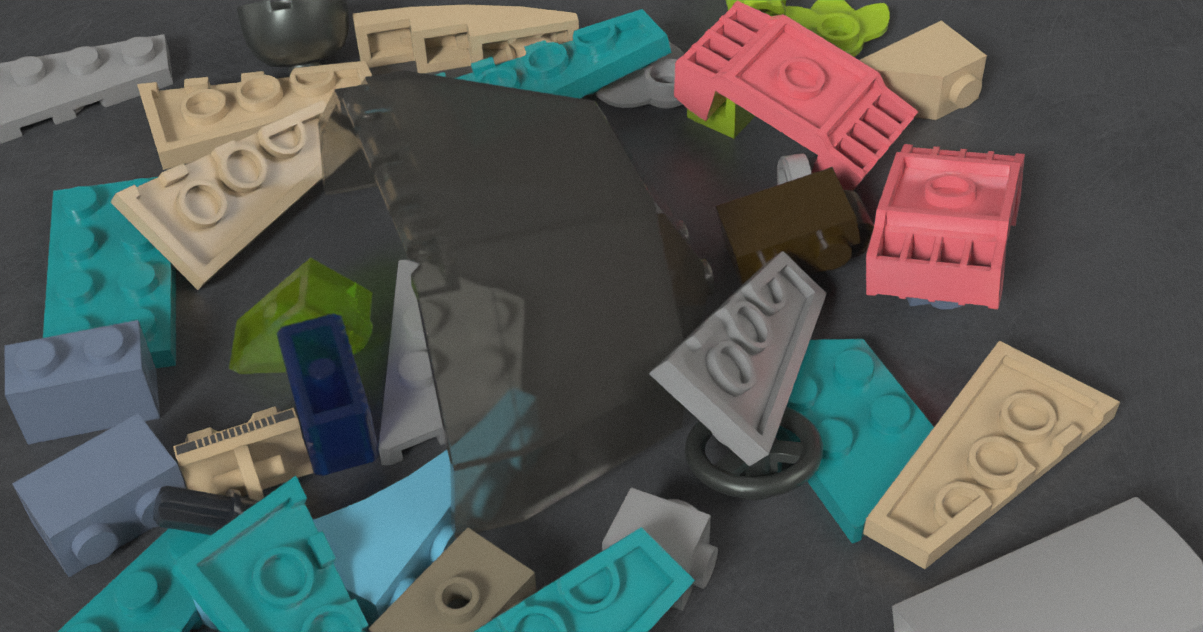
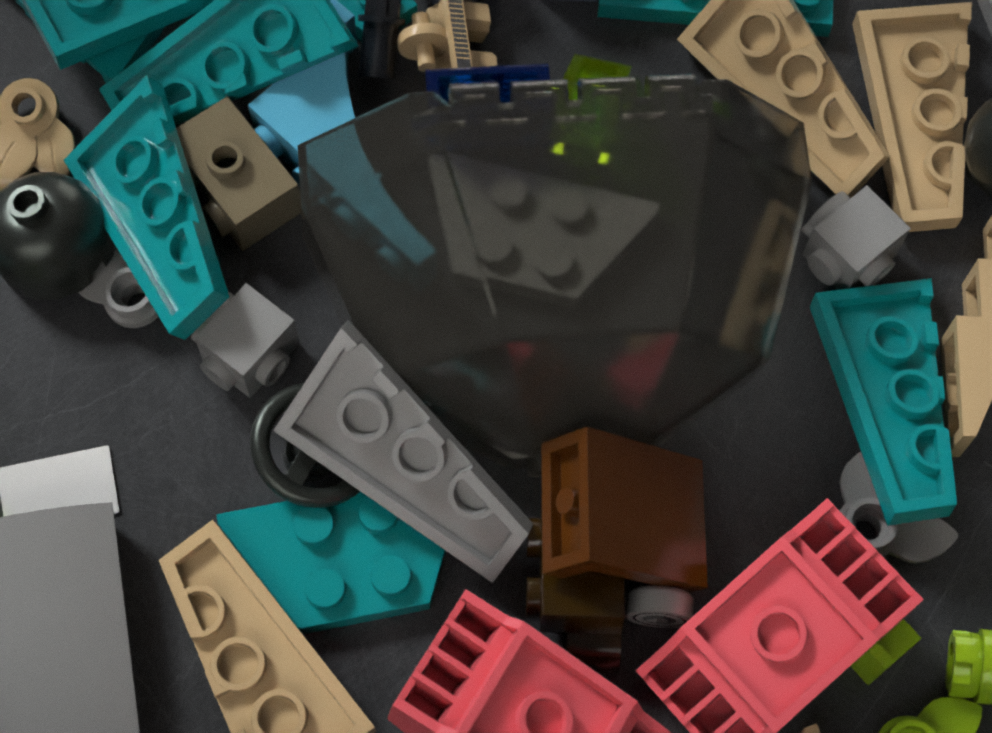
camera: 100 degrees right, 20 degrees up
none -> reddish brown panel [541,426,708,593]

